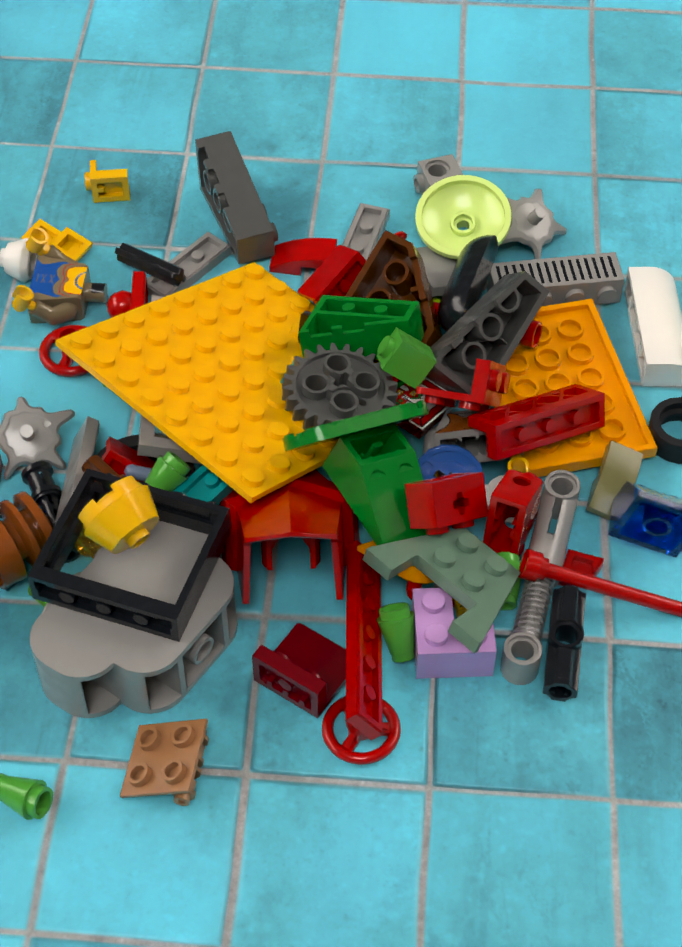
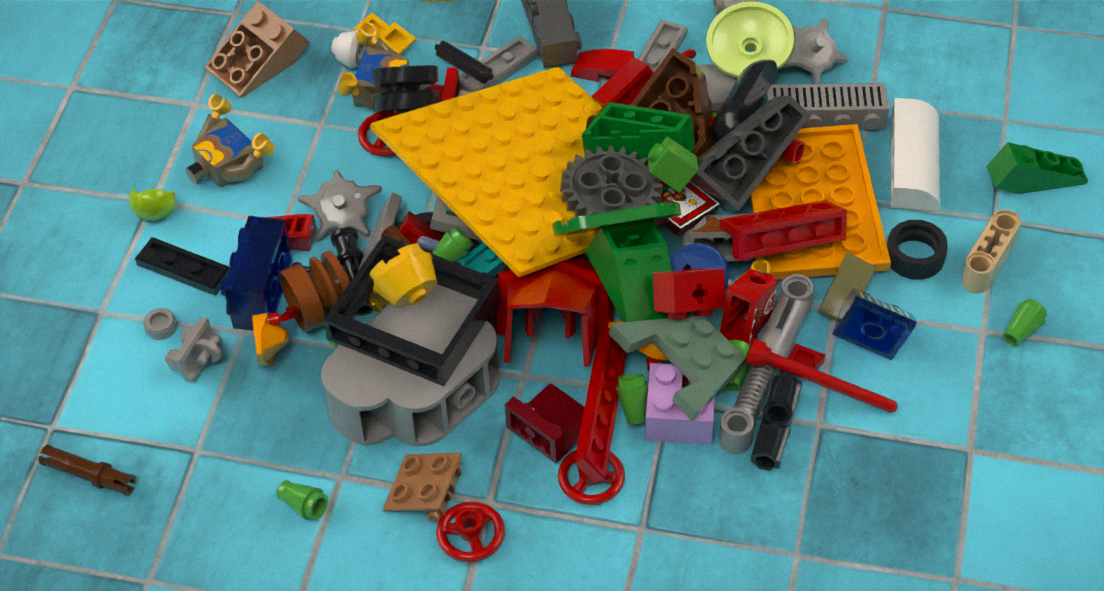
camera: 10 degrees right, 0 degrees up
red bracket [416,358,510,412] -> none
none -> black wheel [372,65,440,113]
none -> red piece [436,502,505,562]

